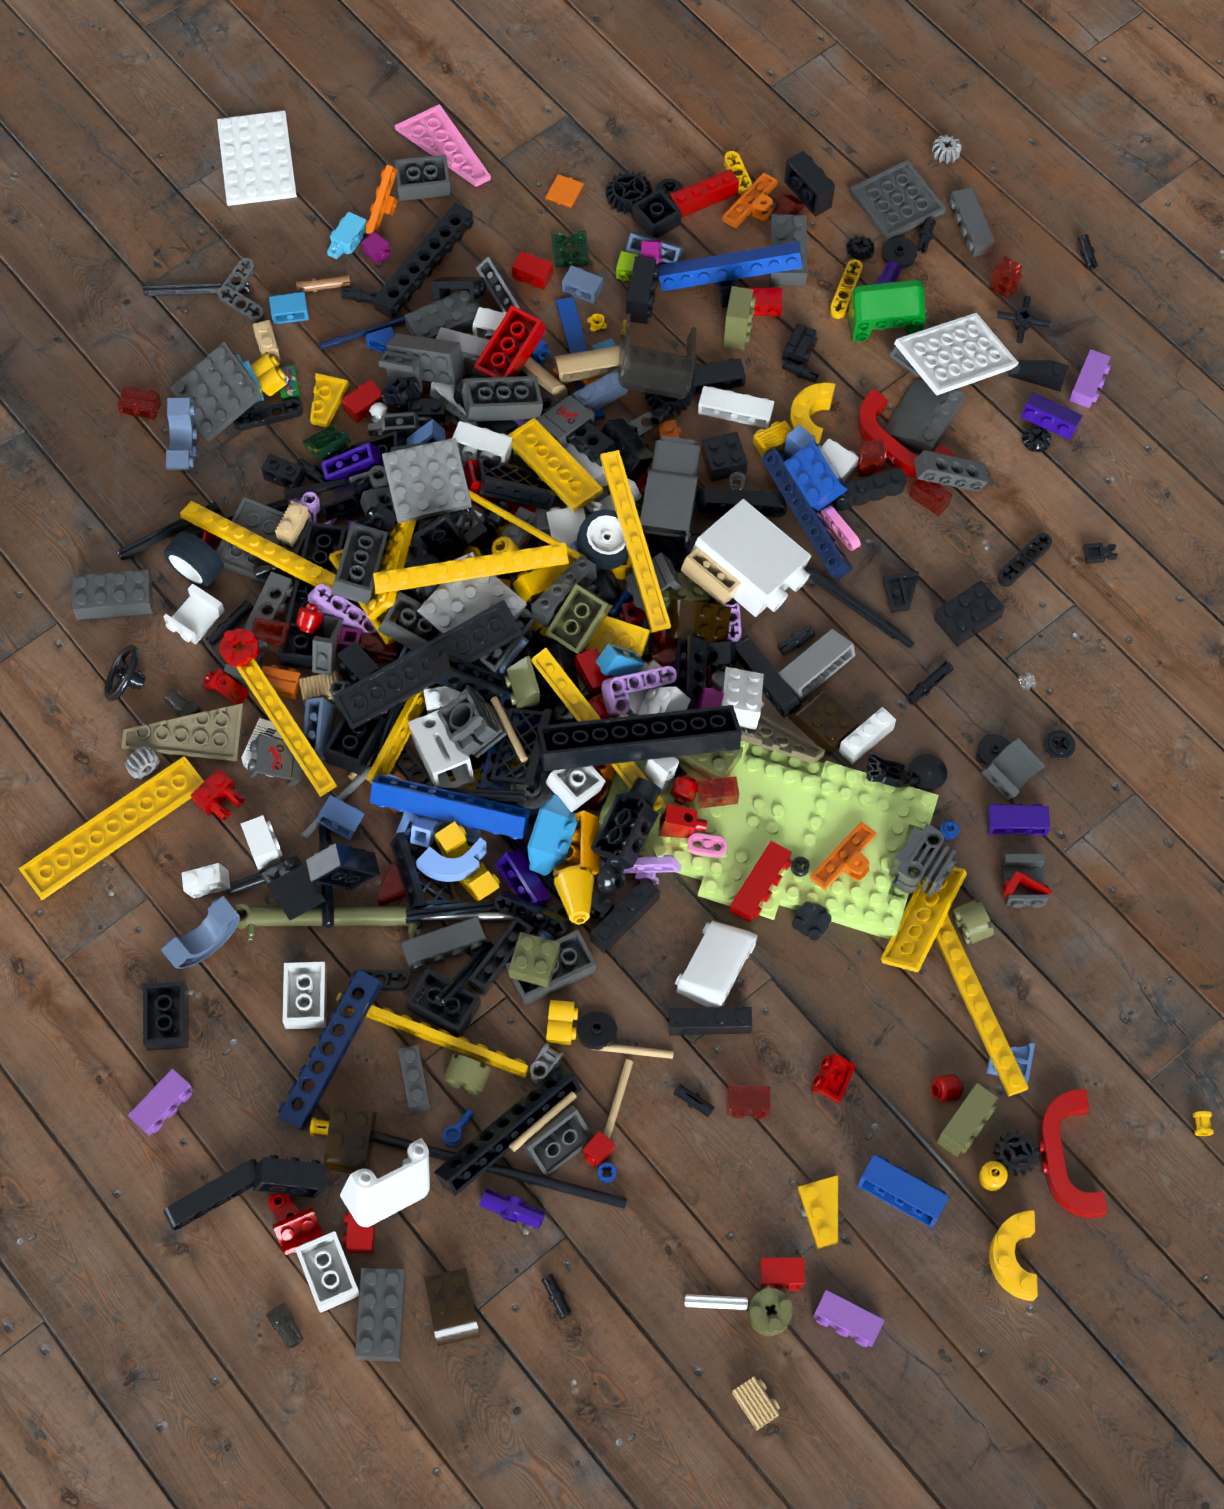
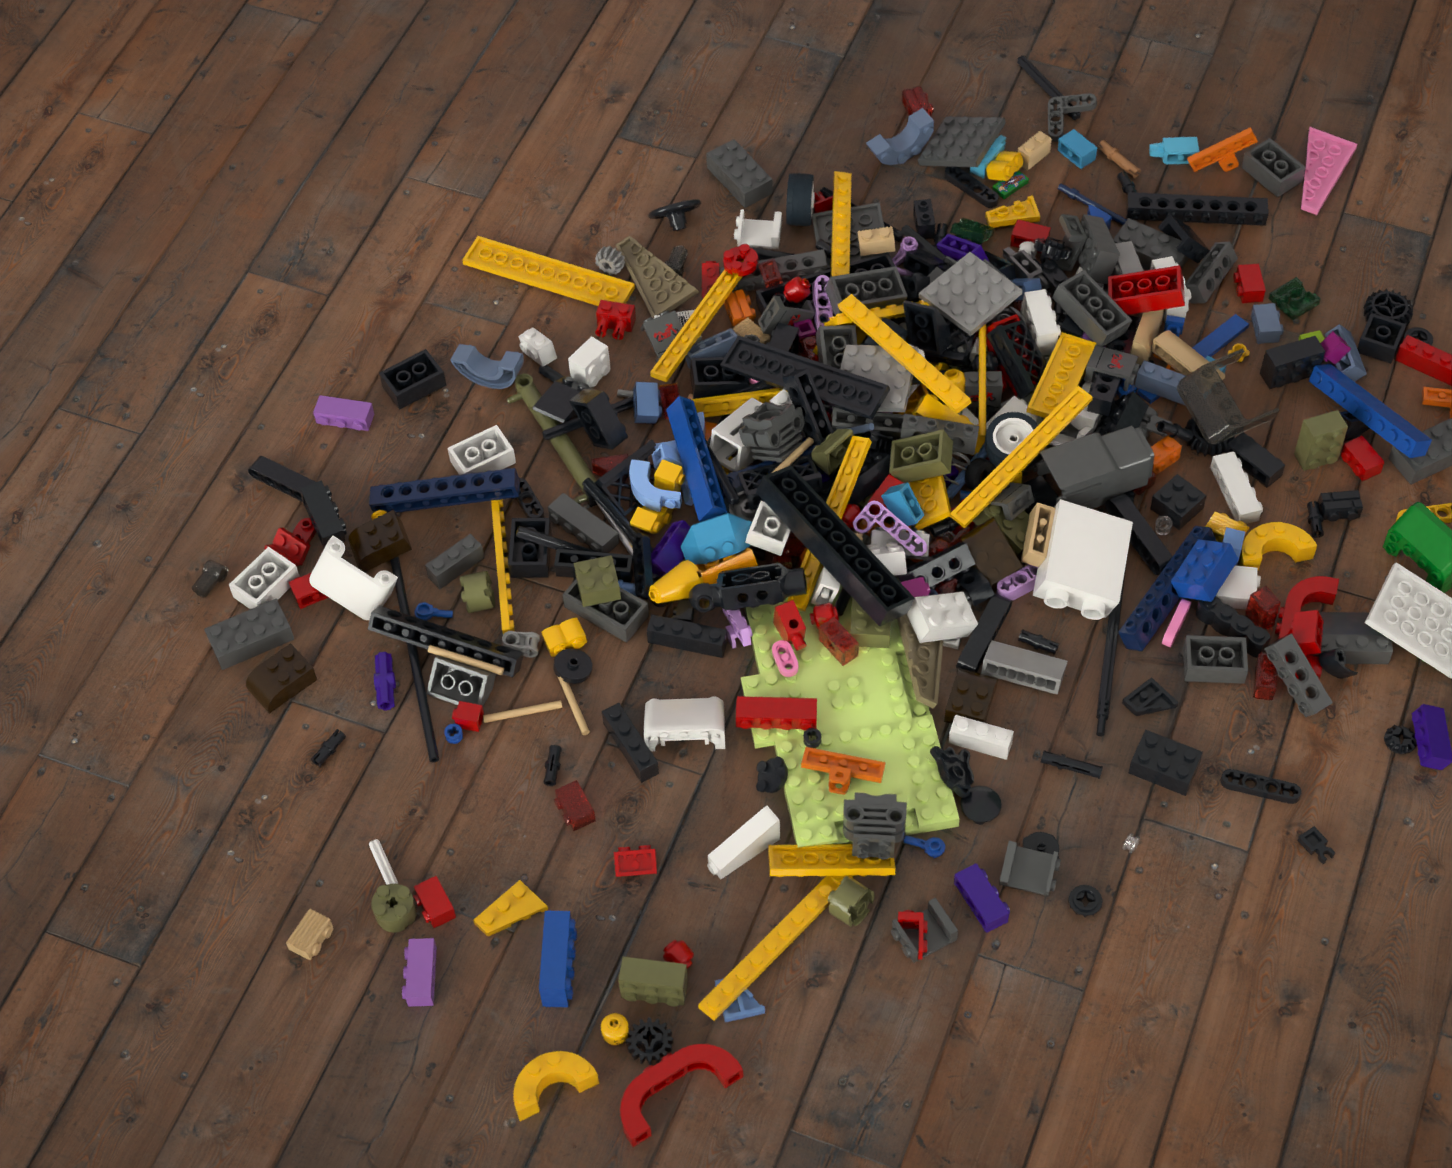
camera: 65 degrees right, 10 degrees down
black axle [117,502,220,560] -> none
white plate [217,111,297,206] -> none
magenta brick [362,232,390,264] -> none
orange piece [546,174,584,208] -> none
none -> clear red slope [659,383,681,419]
none -> white slope [707,806,780,879]
none -> dark grey brick [1183,635,1248,684]
none -> red brick [1291,610,1324,655]
none -> black panel [1319,648,1358,679]

